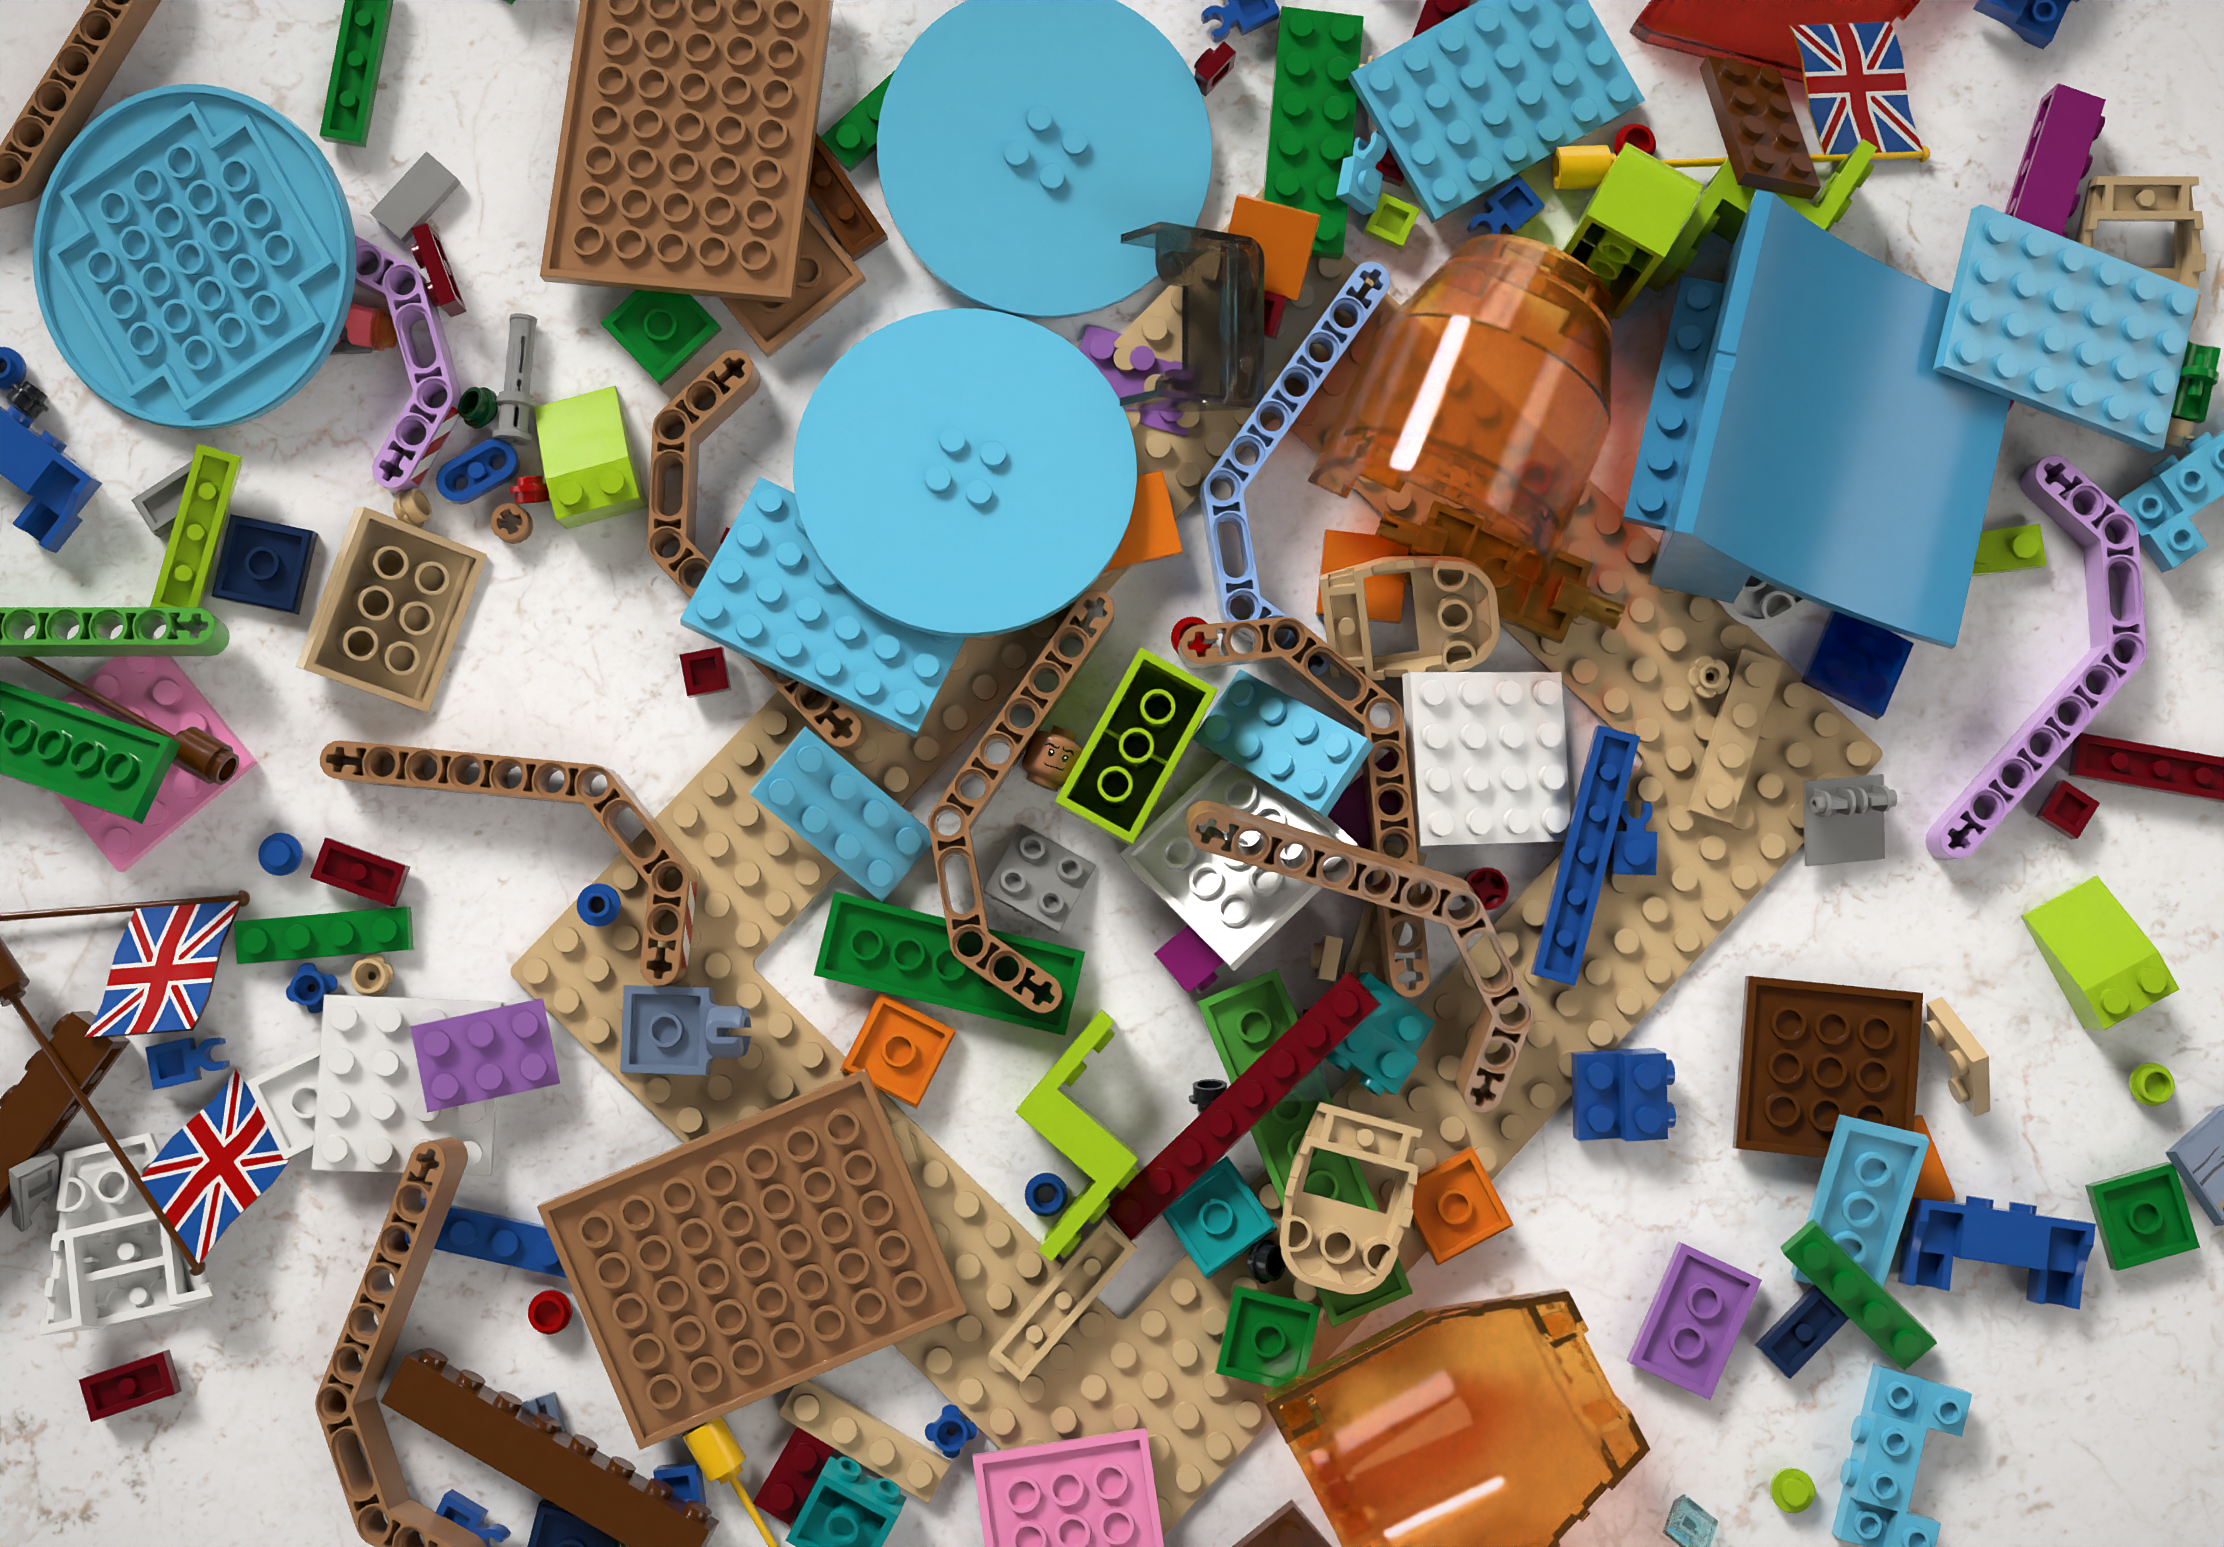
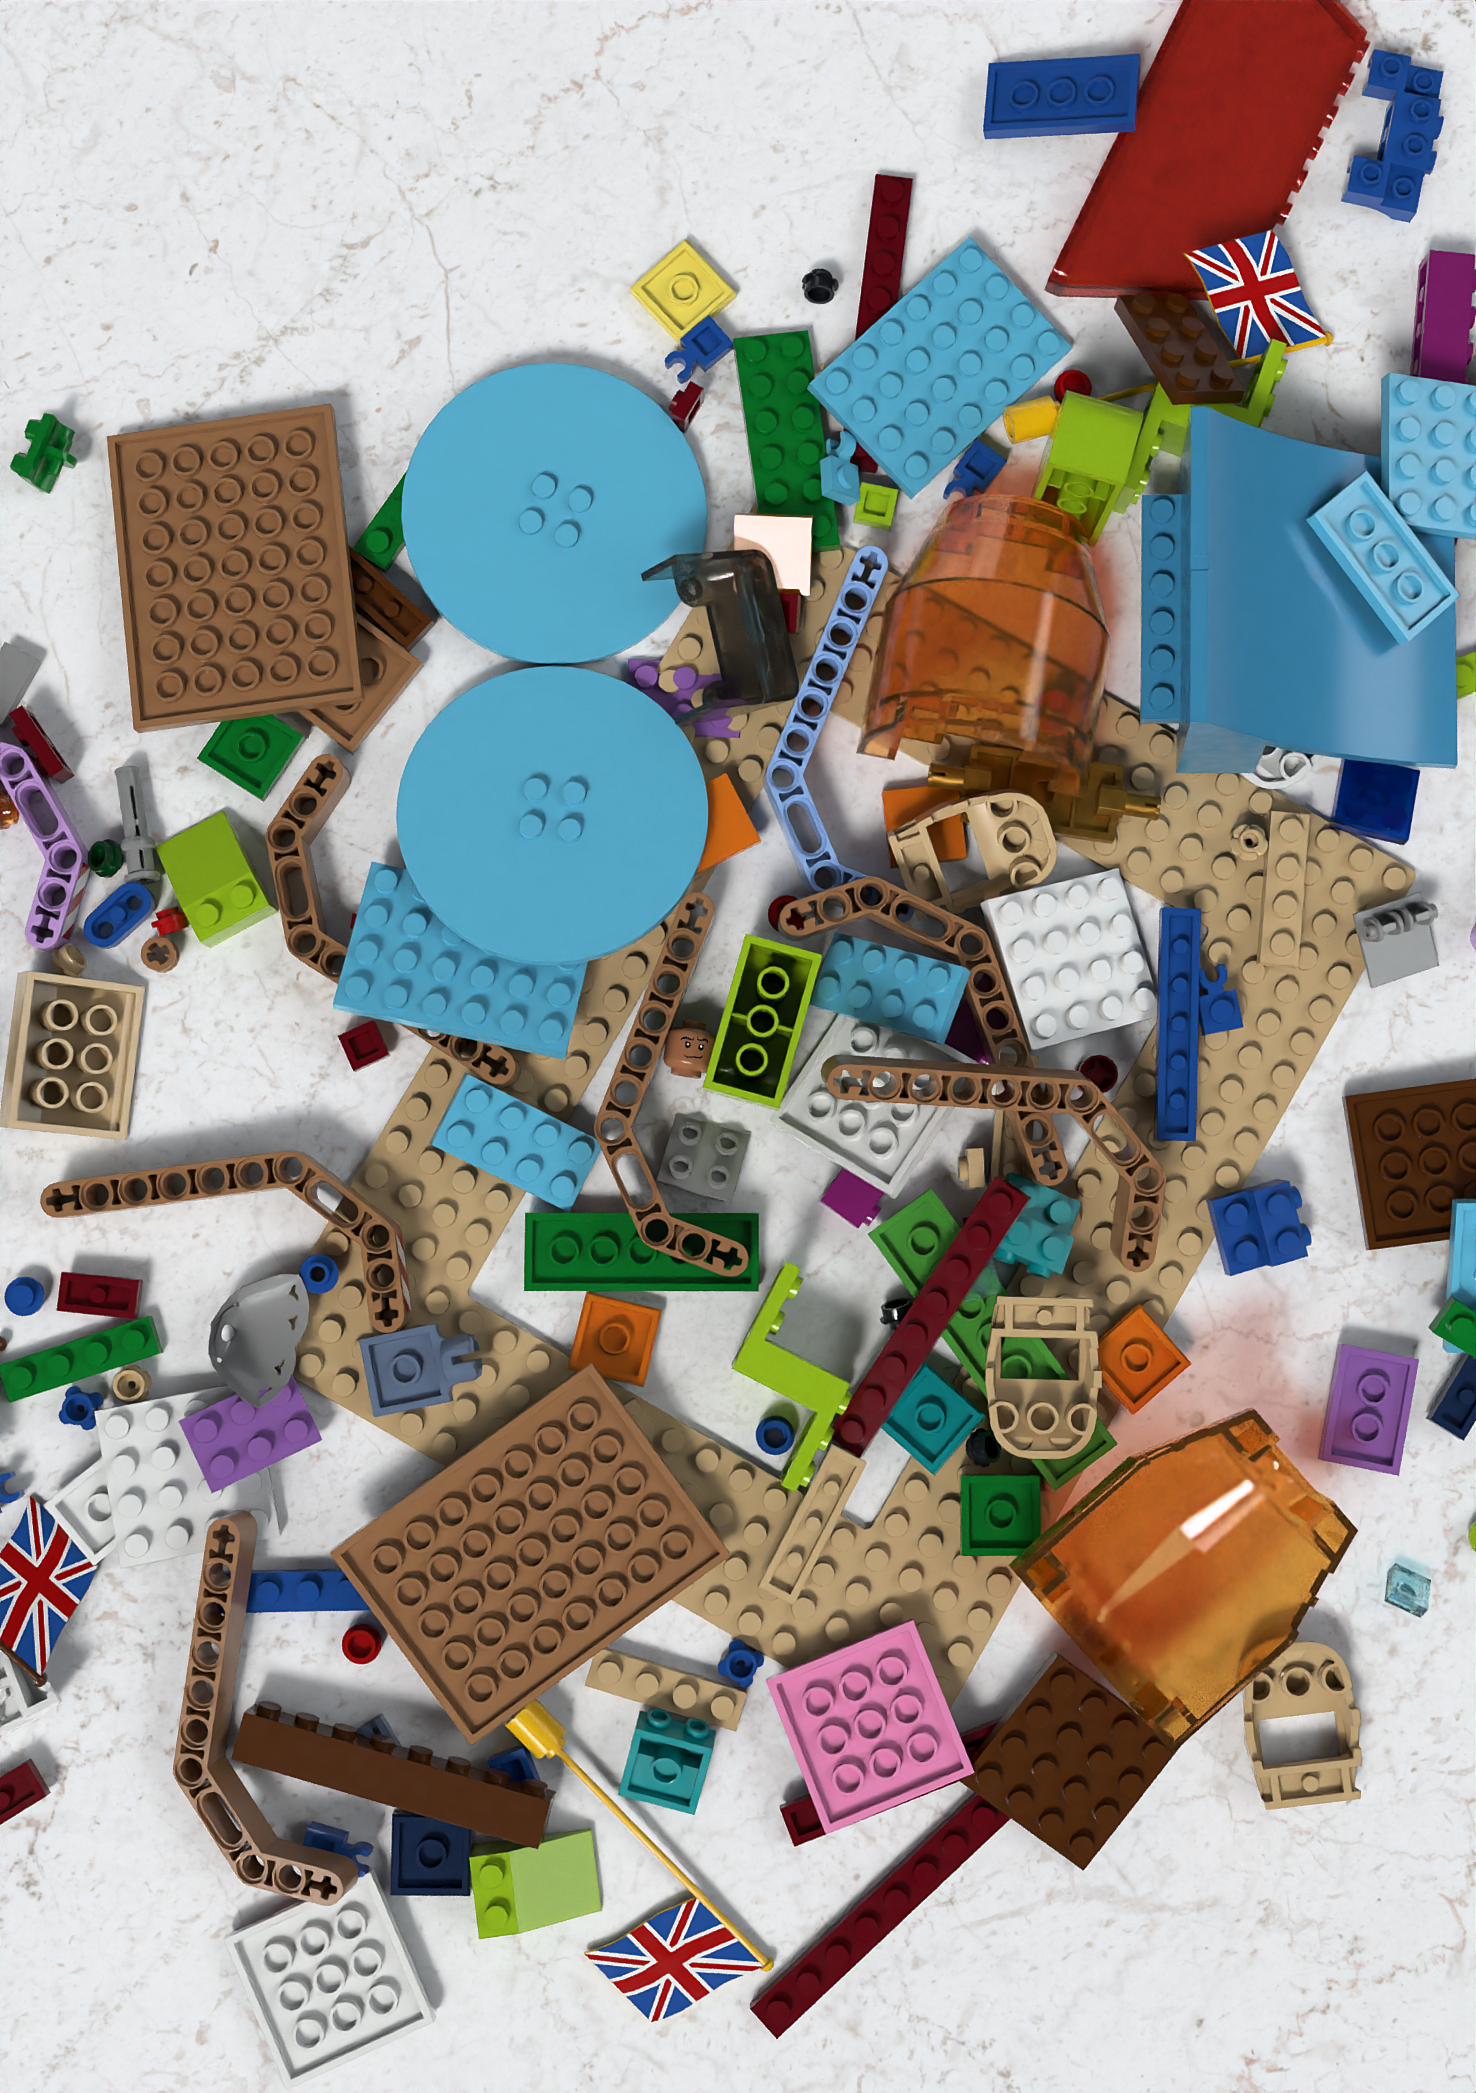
camera: 15 degrees left, 0 degrees up
dark red plate [753,1427,835,1526] -> none
none -> light grey piece [208,1274,310,1408]
none -> medium azure plate [1306,471,1460,646]

